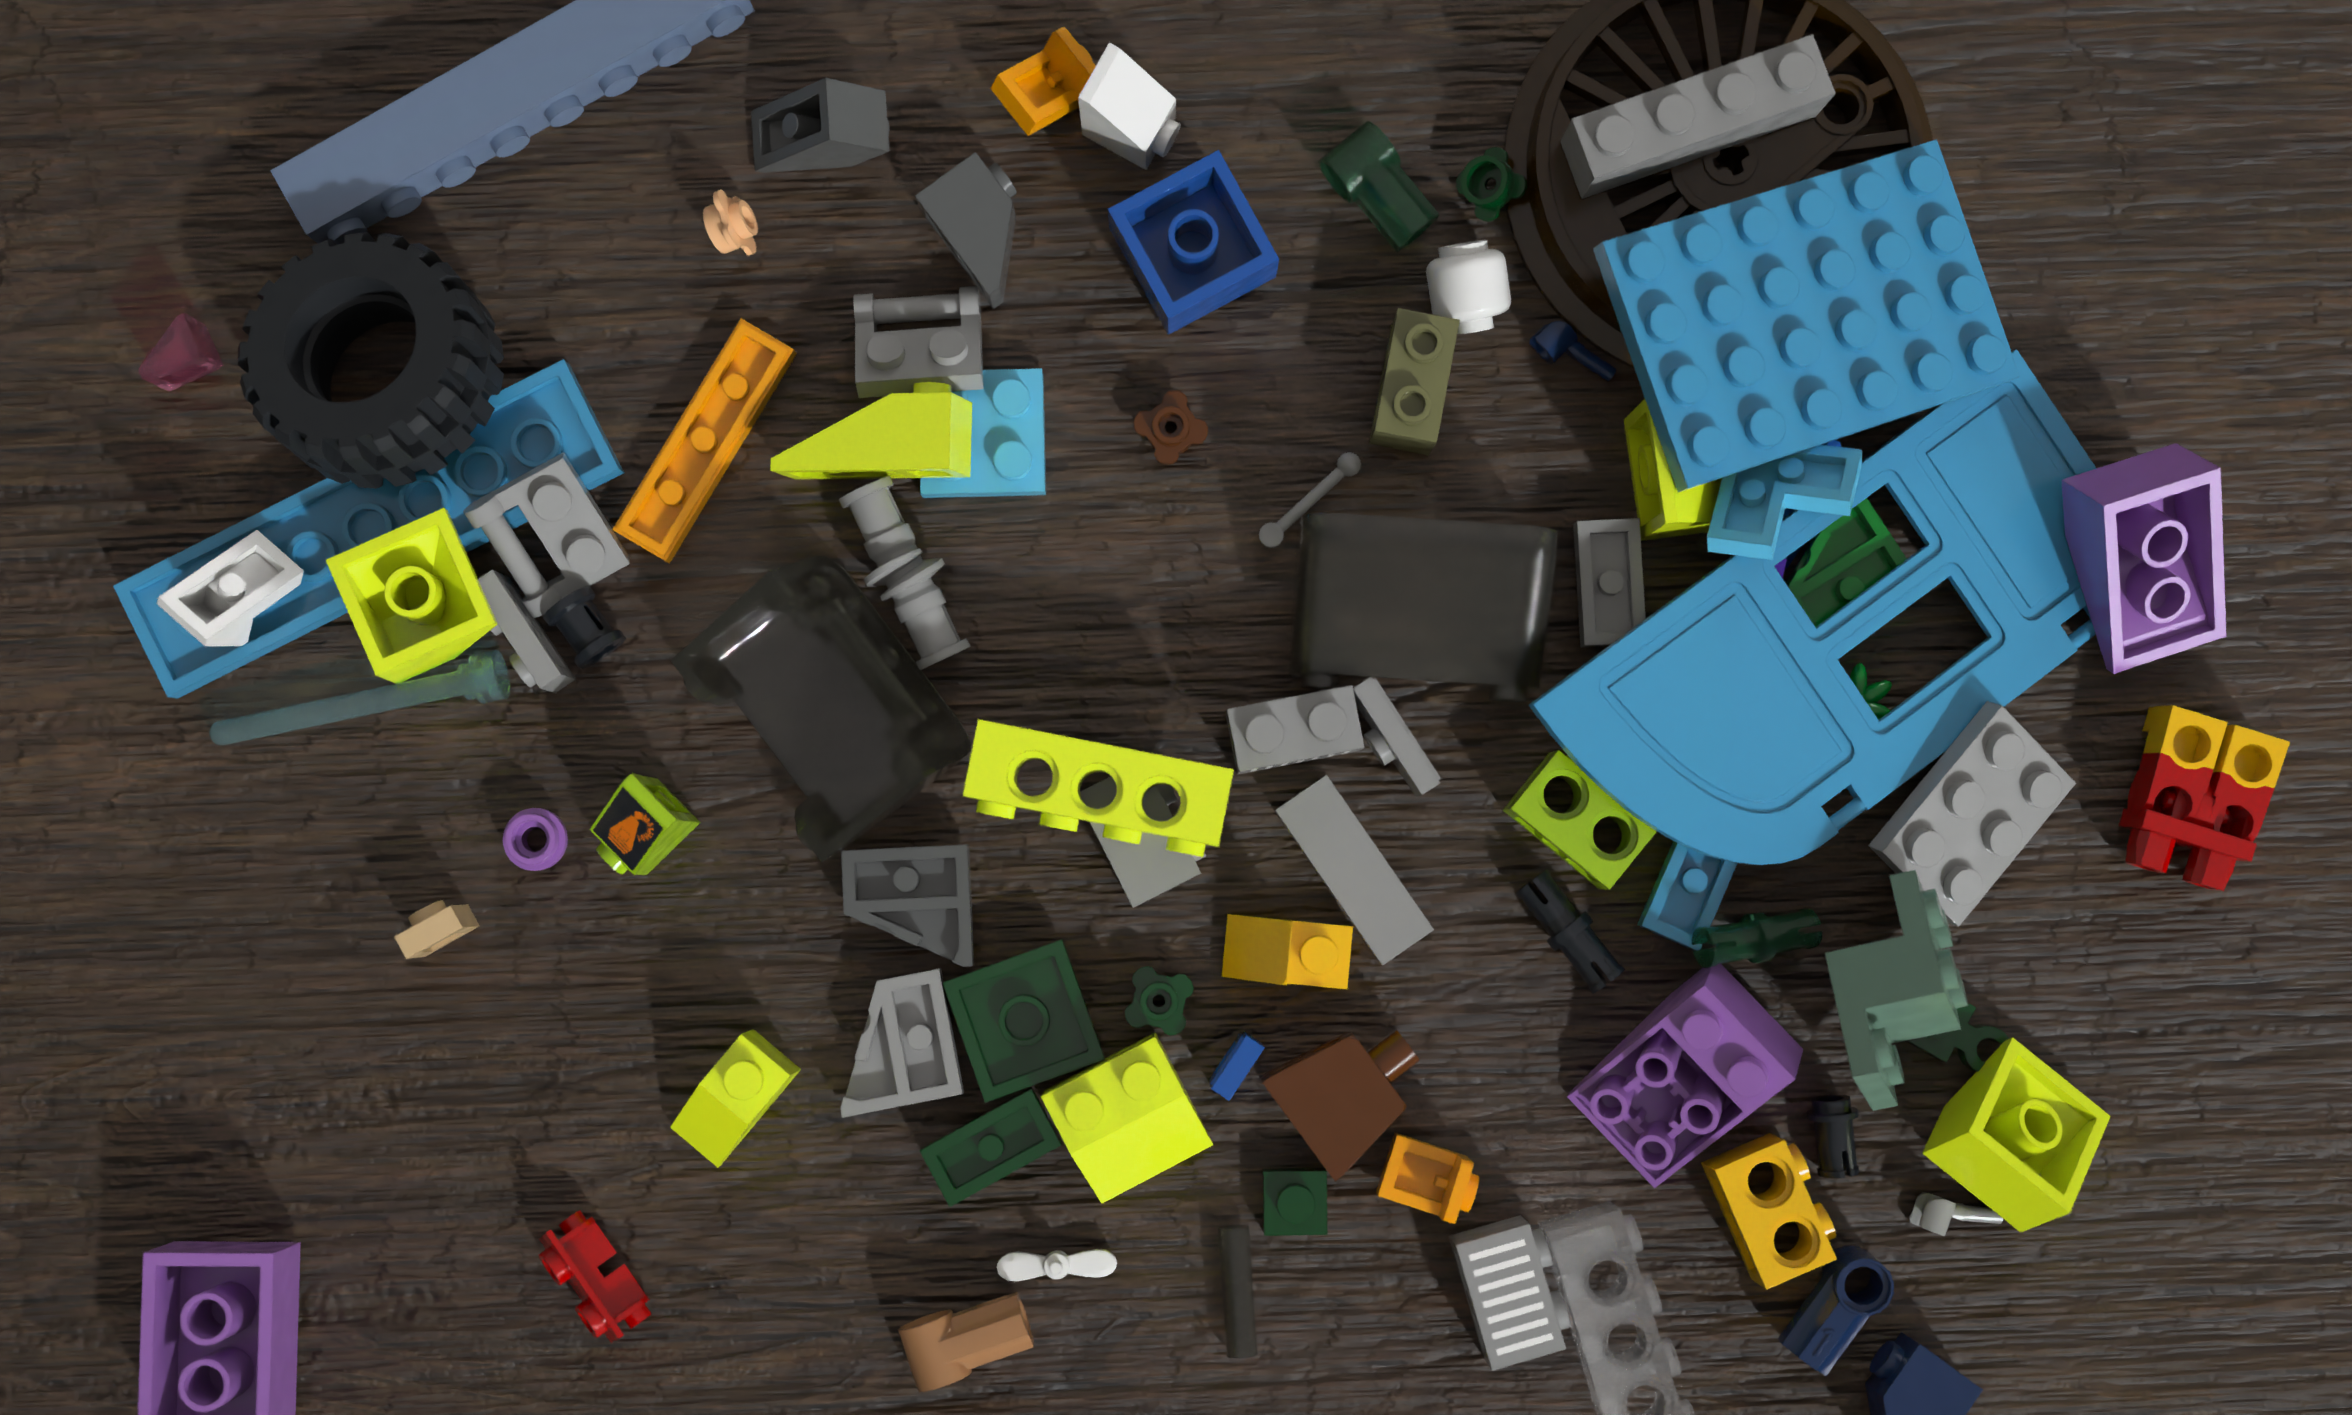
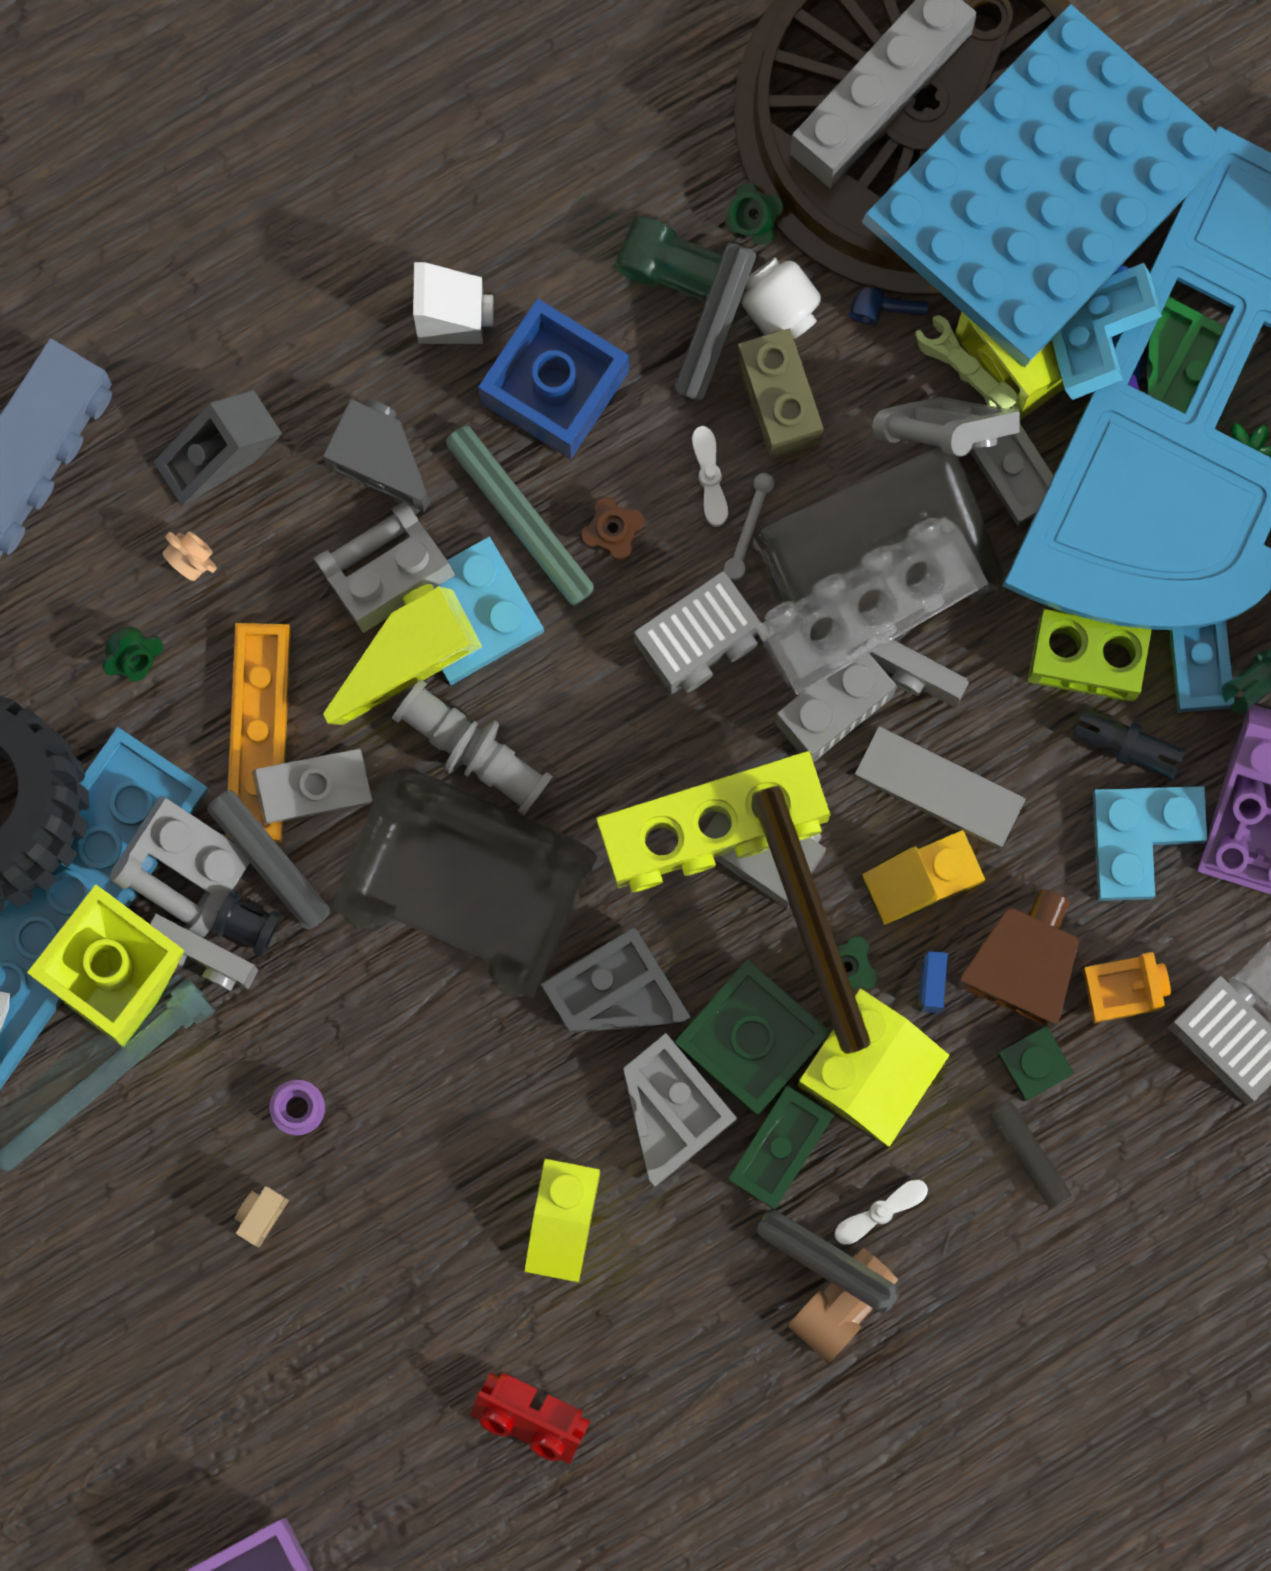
camera: 25 degrees left, 5 degrees down
slope [590,773,701,875] -> none
light orange bracket [990,27,1096,136] -> none
none -> dark green plate [102,627,163,682]
none -> dark grey axle [207,790,330,930]
none -> light grey plate [252,749,372,825]
none -> sand green axle [446,425,594,606]
none -> light grey brick [634,571,762,694]
none -> dark grey axle [675,243,756,400]
none -> white piece [692,426,728,527]
none -> dark brown axle [752,786,871,1054]
none -> clear brick [755,517,988,695]
none -> dark grey axle [757,1210,899,1313]
none -> light grey plate [872,397,1020,456]
none -> yellowish green piece [916,315,1020,411]
none -> medium azure plate [1093,786,1207,901]

